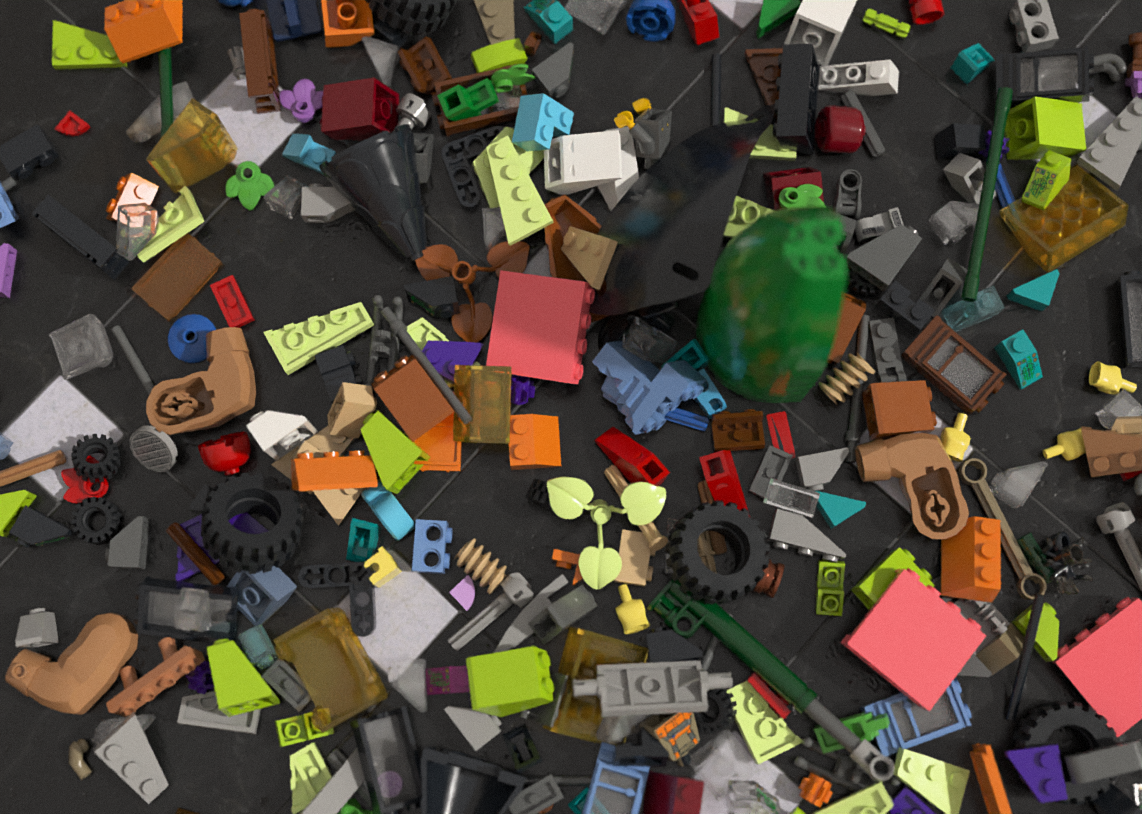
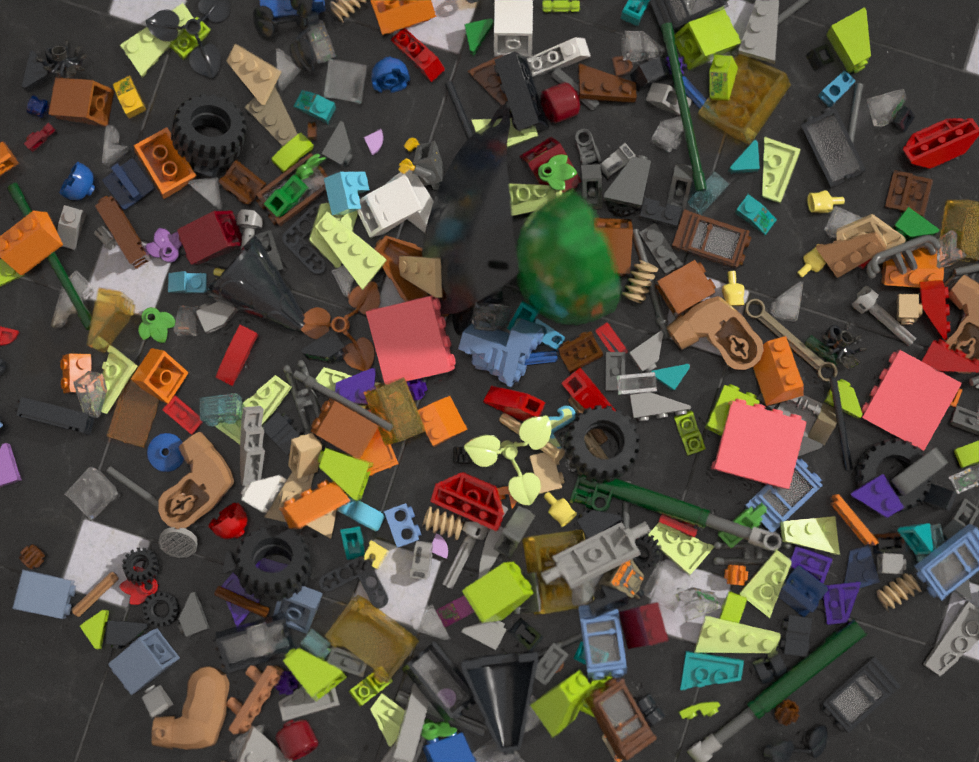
camera: 20 degrees left, 5 degrees up
copper wheel [753,559,785,598] -> none
none -> light grey slope [57,205,86,250]
none -> sand blue slope [108,628,180,695]
none -> orange slope [131,348,189,404]
none -> clear light blue brick [200,393,242,426]
none -> red slope [216,325,258,386]
none -> light grey slope [240,406,265,486]
none -> dark red head [275,720,318,761]
none -> lavender tile [364,129,383,155]
none -> light grey leg [410,541,433,580]
none -> red wedge [430,472,504,531]
none -> animal [548,406,576,449]
none -> reddish brown wing [578,64,637,102]
none -> reddish brown tile [612,56,633,77]
none -> clear slope [621,31,665,62]
none -> yellowish green wing [762,137,801,204]

